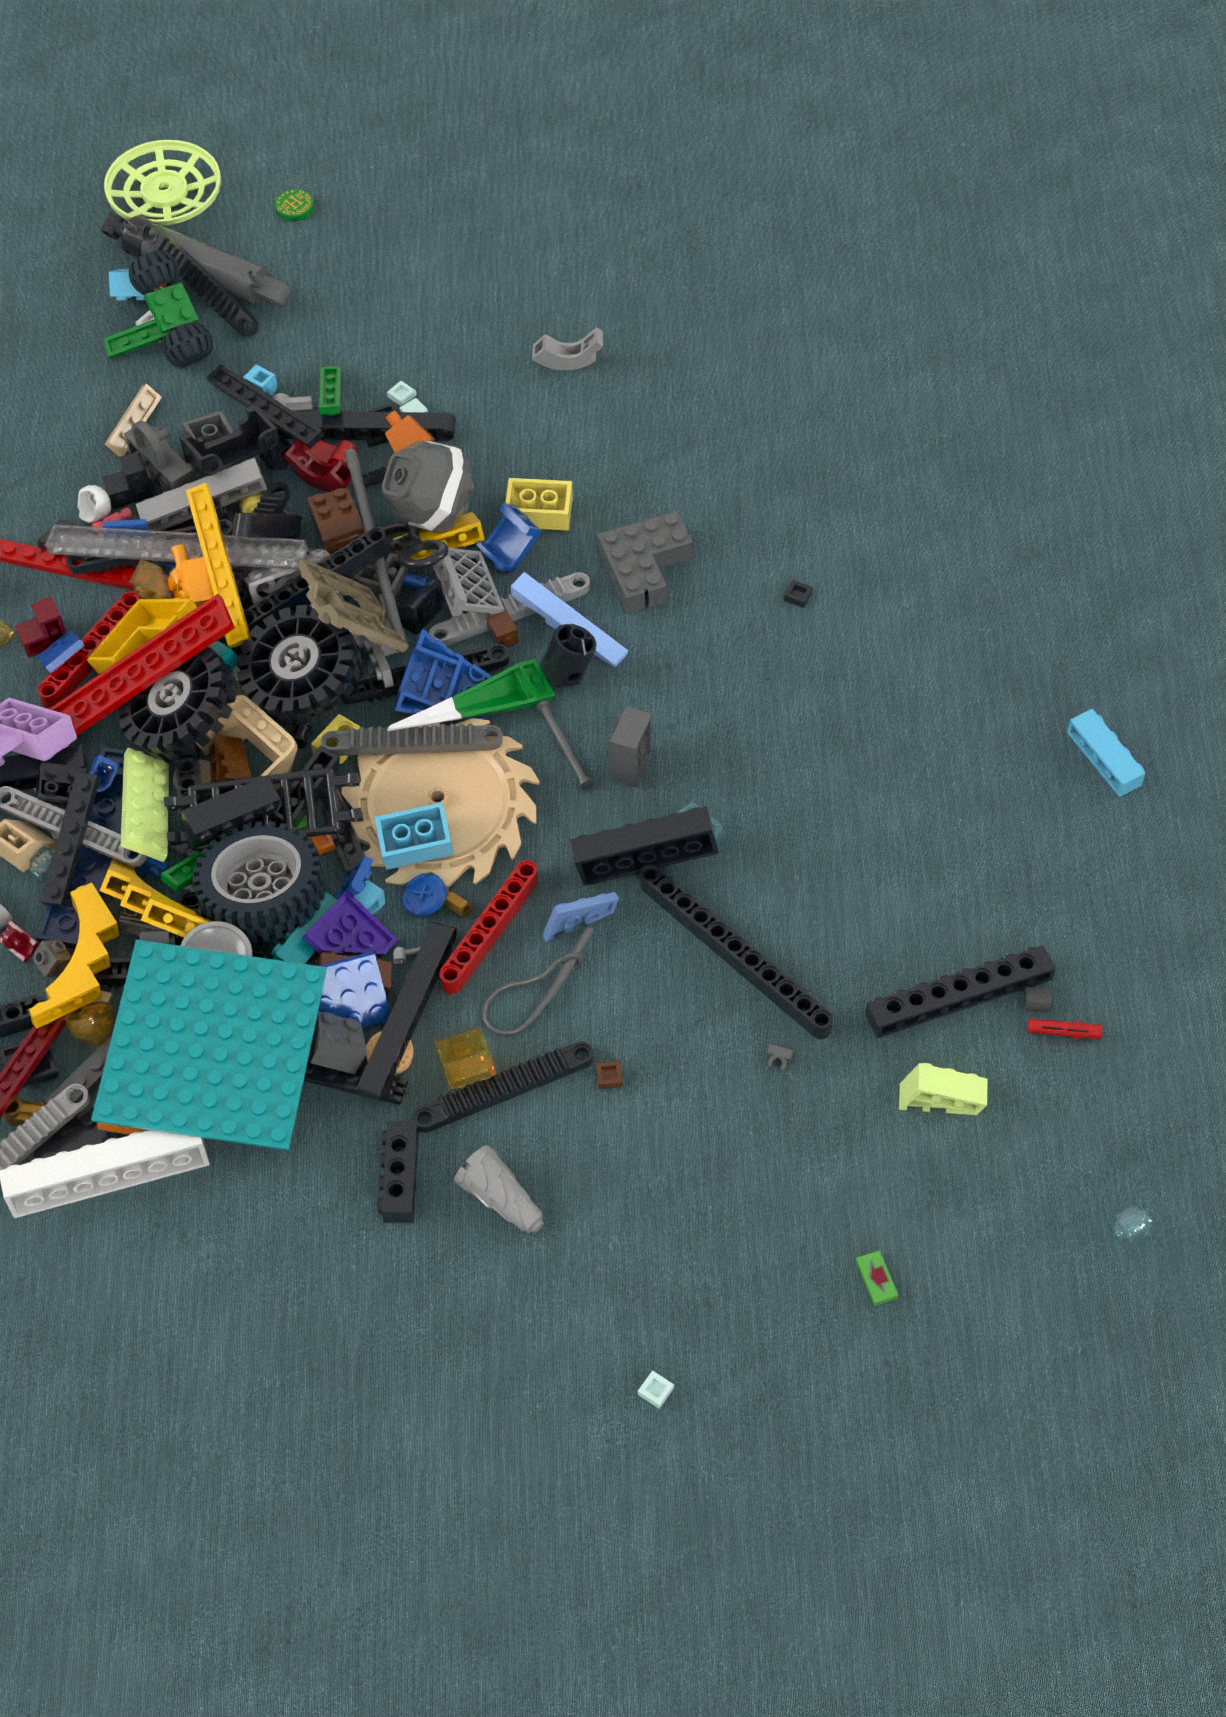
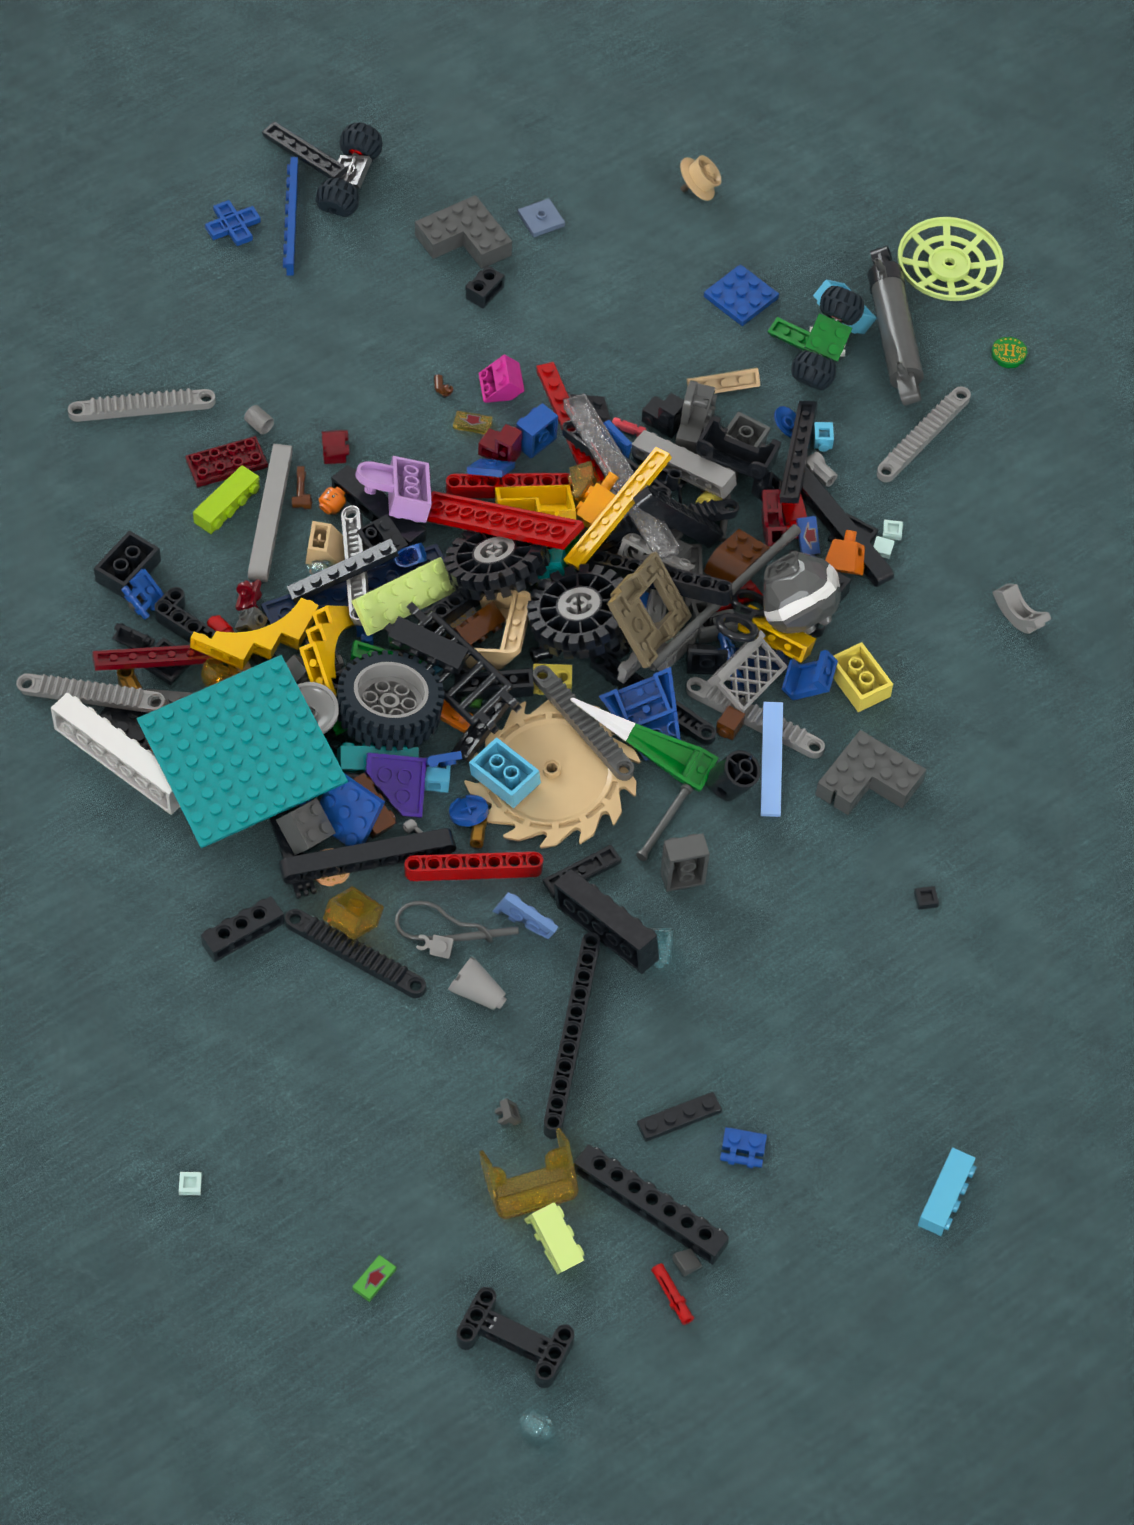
camera: 50 degrees right, 0 degrees up
white hair [77,485,111,523] -> none
black gear [141,223,259,336] -> none
green plate [319,366,342,416] -> none
light grey cone [454,1145,544,1234] -> none
reddish brown plate [596,1061,623,1089] -> none
none -> red brick [207,615,235,633]
none -> light grey plate [416,935,454,959]
none -> light grey cone [448,957,507,1010]
none -> black beam [456,1287,575,1388]
none -> clear yellow windscreen [479,1128,578,1219]
none -> blue brick [516,403,558,459]
none -> black plate [543,845,622,898]
none -> black plate [637,1092,722,1142]
none -> blue plate [703,264,779,326]
none -> blue plate [720,1127,767,1168]
none -> blue dish [774,406,796,438]
none -> blue tile [796,516,820,555]
none -> light grey gear [877,386,971,482]

